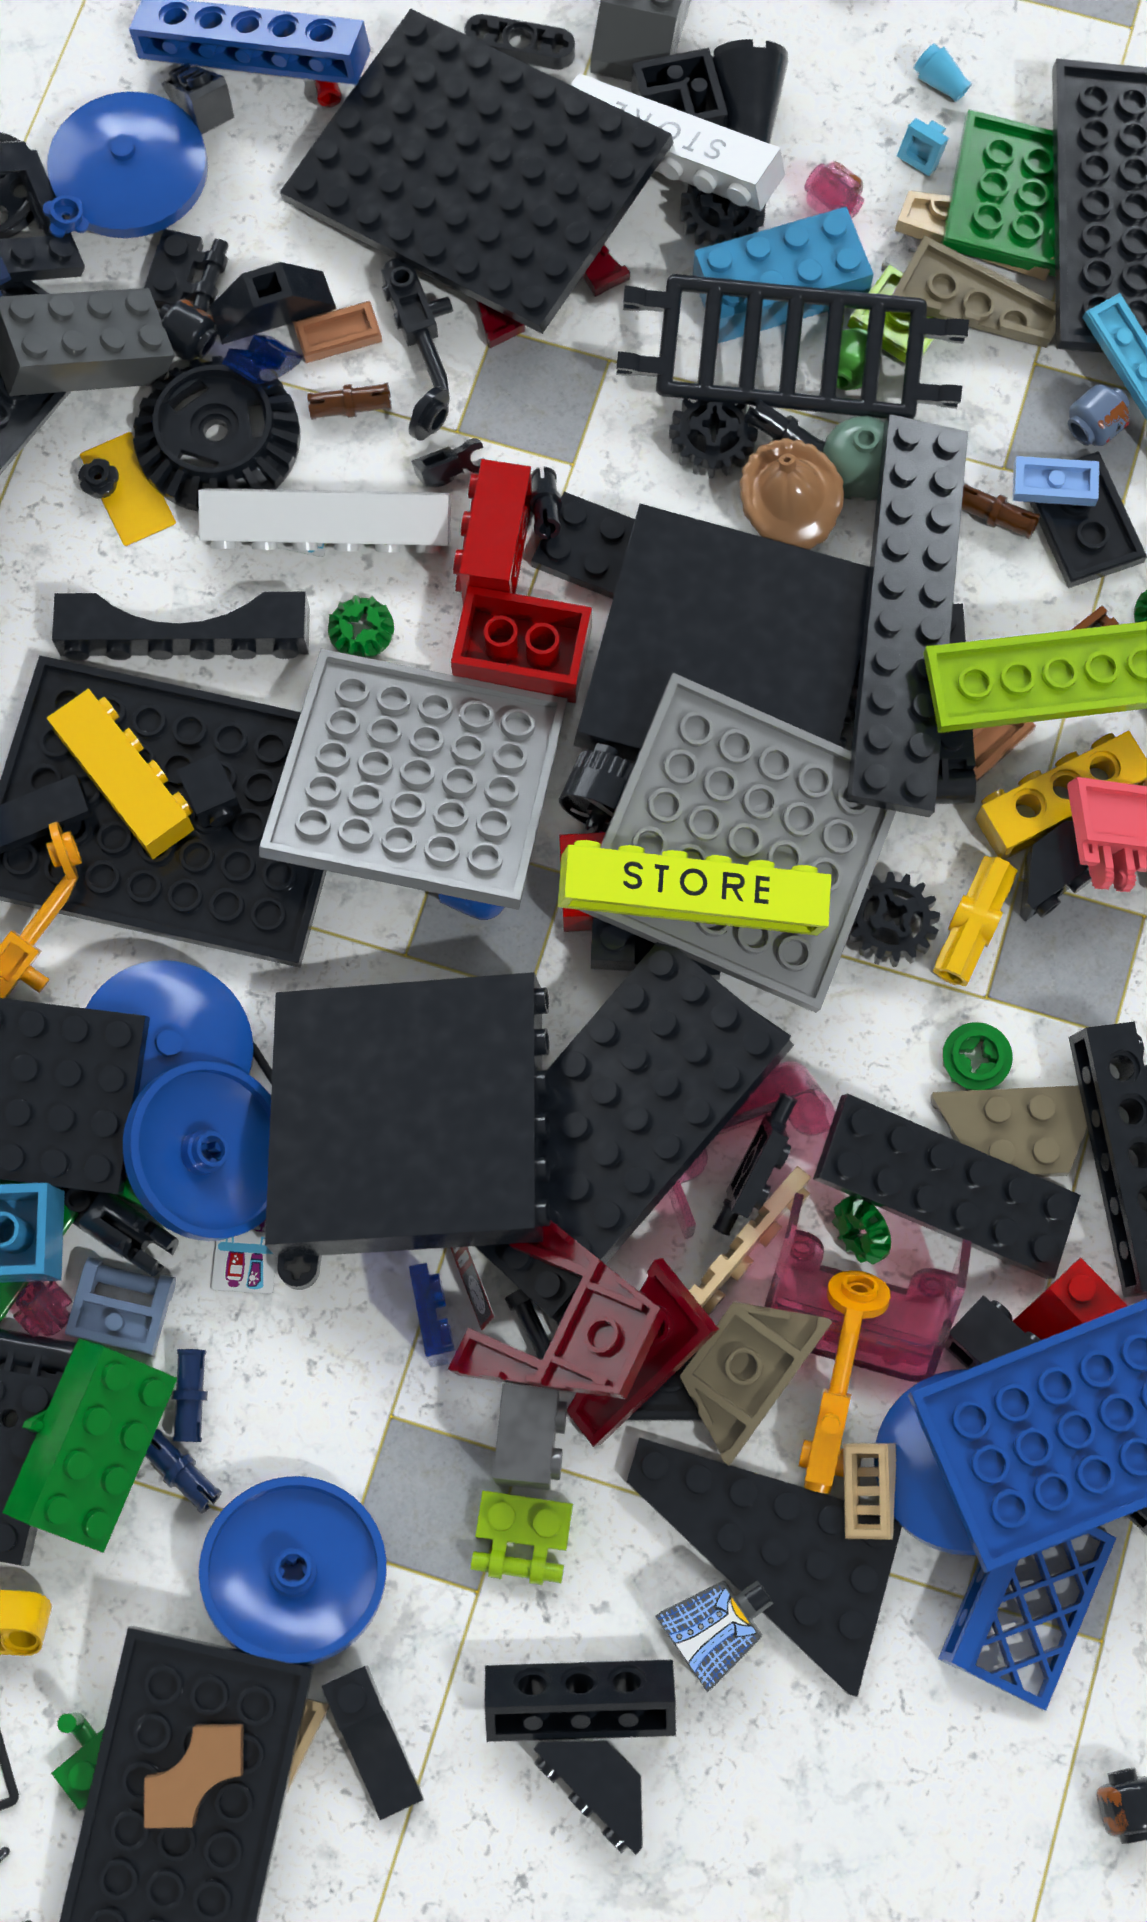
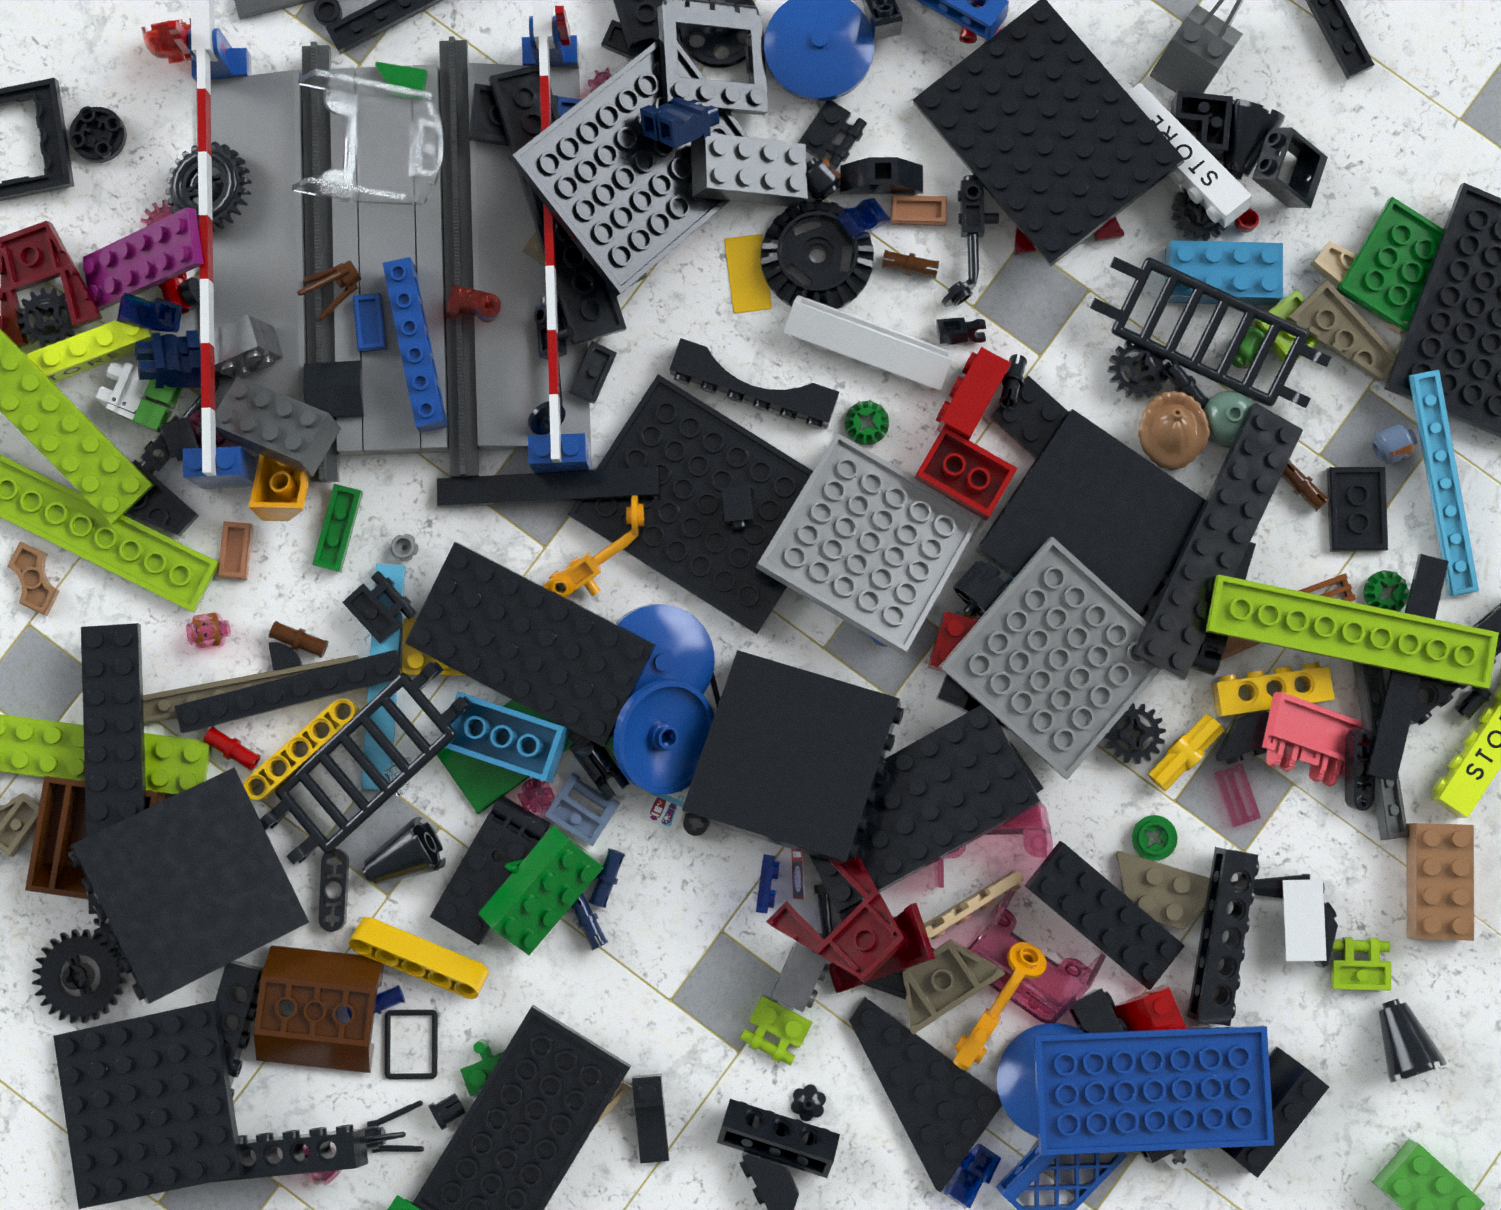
camera: 20 degrees right, 10 degrees up
blue plate [43,195,89,238] -> none
yellow brick [47,688,194,860] -> none
black plate [78,458,119,498] -> none
medium nougat tile [144,1724,243,1828] -> none
blue dish [199,1476,387,1665] -> none
black beam [464,14,575,70] -> none
neon yellow brick [558,840,831,936] -> none
torso [655,1580,774,1692] -> none
black plate [712,1092,798,1236] -> none
clear pink head [804,161,865,219] -> none
green gear [832,1195,891,1265] -> none
tan slope [843,1443,896,1539] -> none
medium azure tile [897,118,949,176] -> none
medium azure cone [913,43,972,102] -> none
light blue plate [1013,456,1099,506] -> none
none -> black bush [428,1093,466,1130]
none -> black plant [791,1084,826,1121]
none -> clear blue slope [943,1144,1001,1209]
none -> clear pink tile [1214,764,1261,827]
none -> red hinge [1234,209,1259,233]
none -> black window [1252,127,1328,208]

